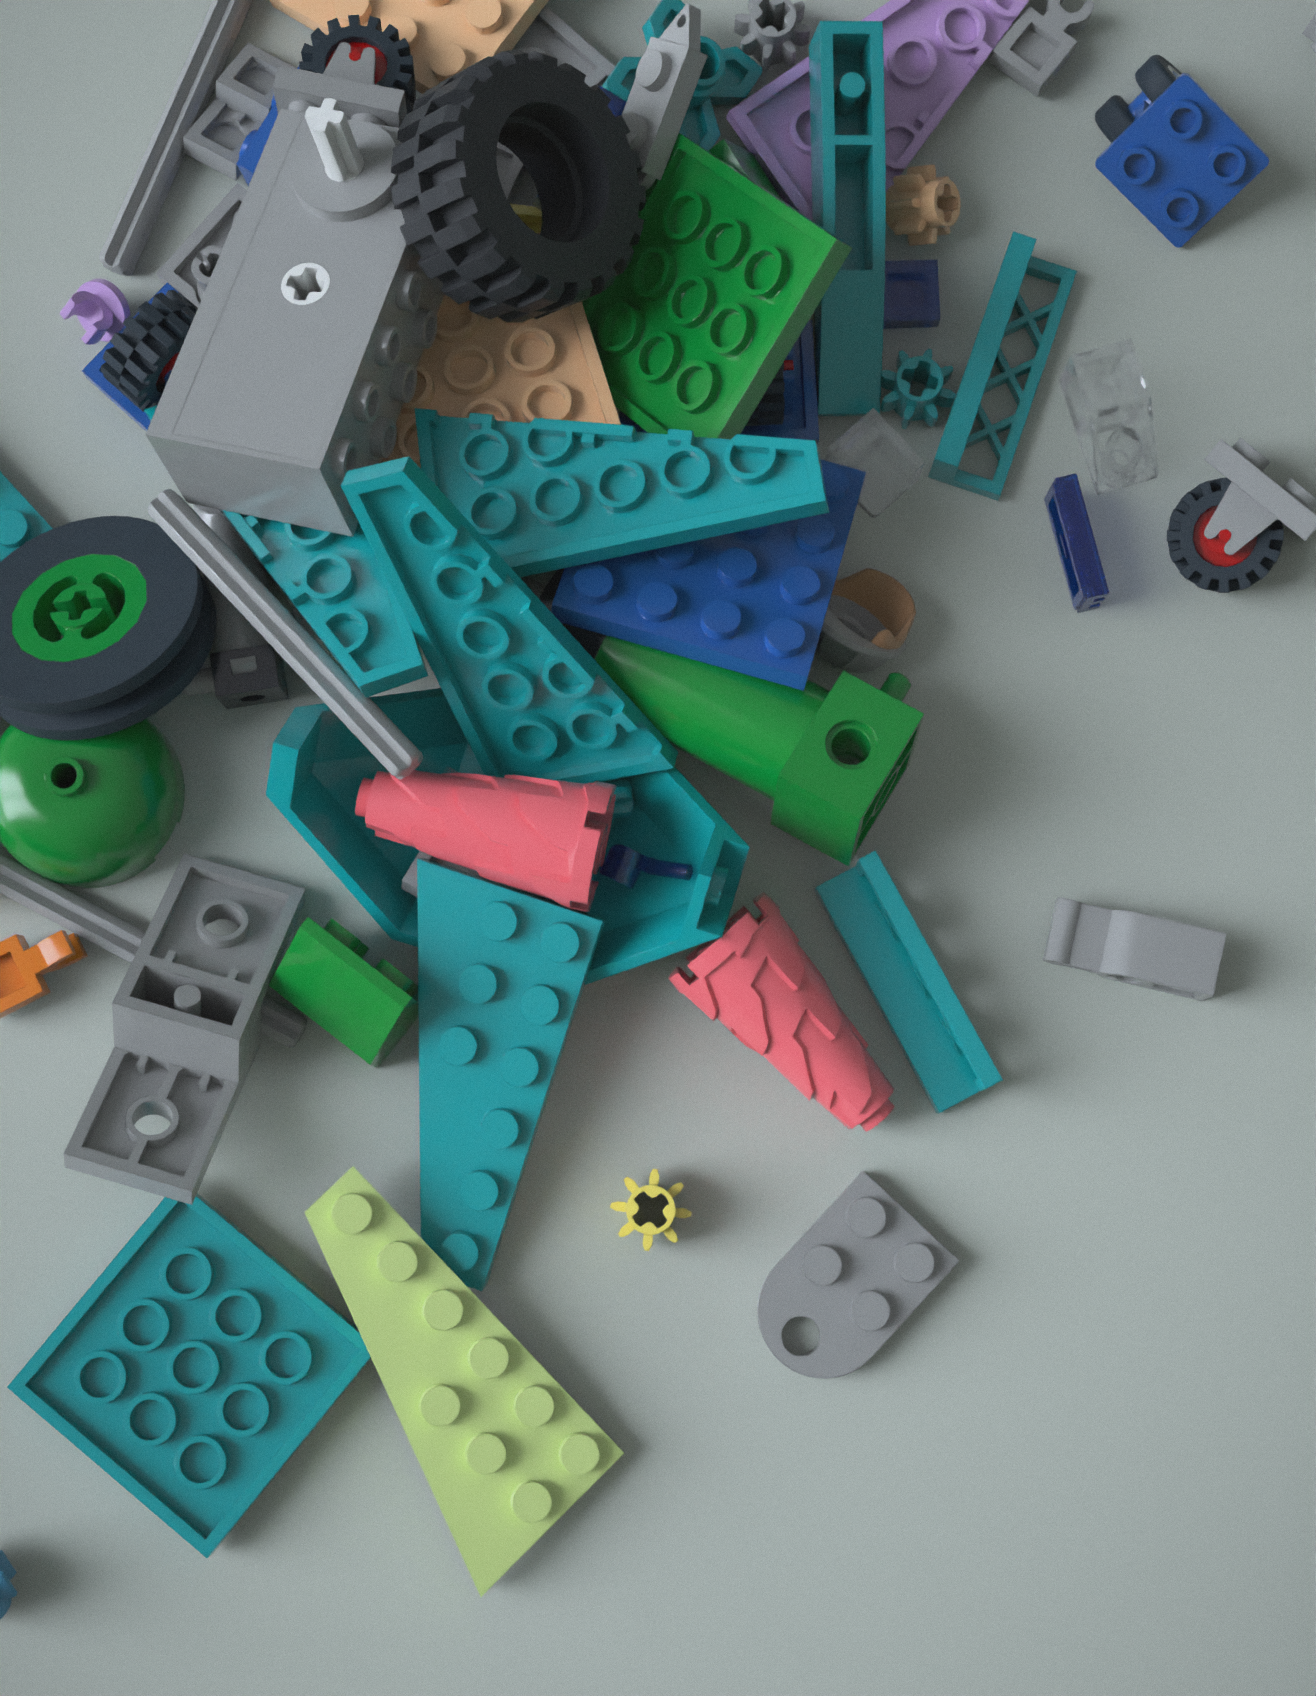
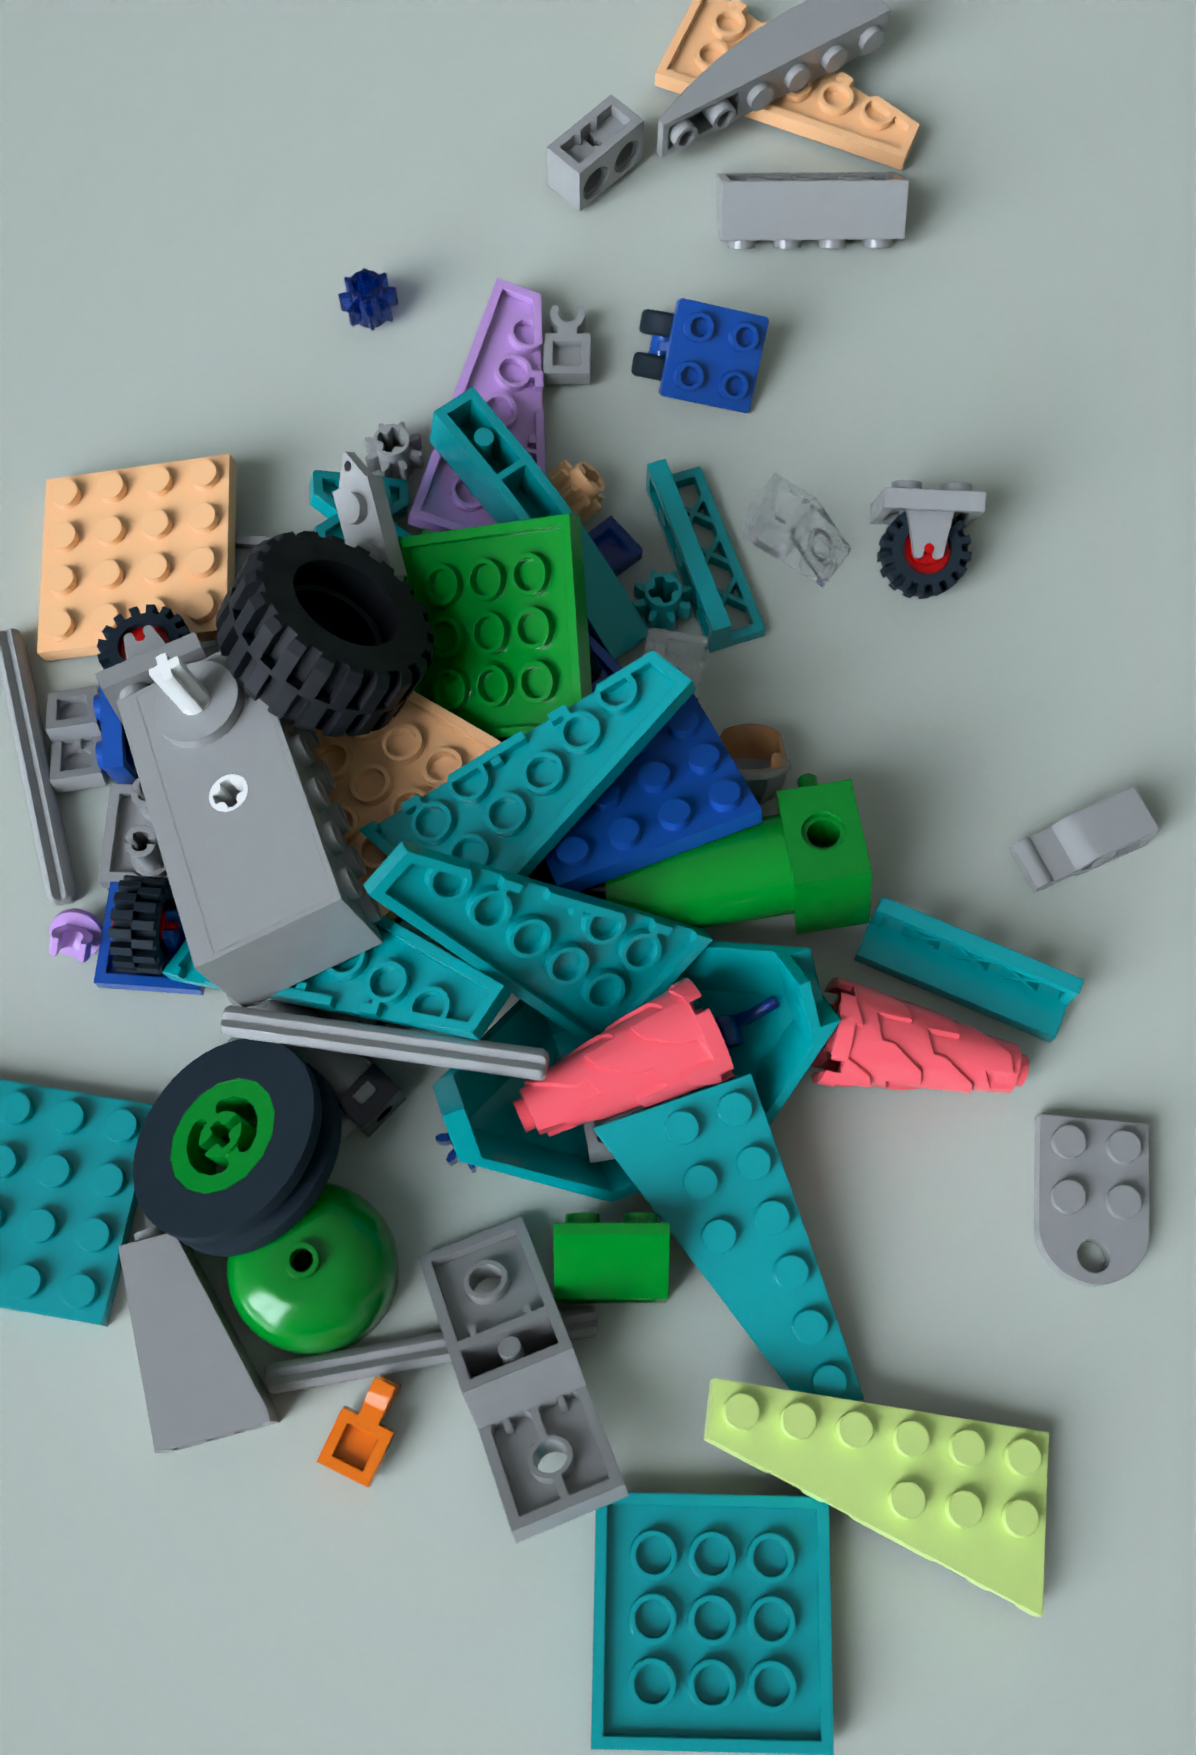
camera: 40 degrees left, 10 degrees down
light yellow gear [610,1169,692,1251] -> none
clear blue tile [1044,473,1109,613] -> none

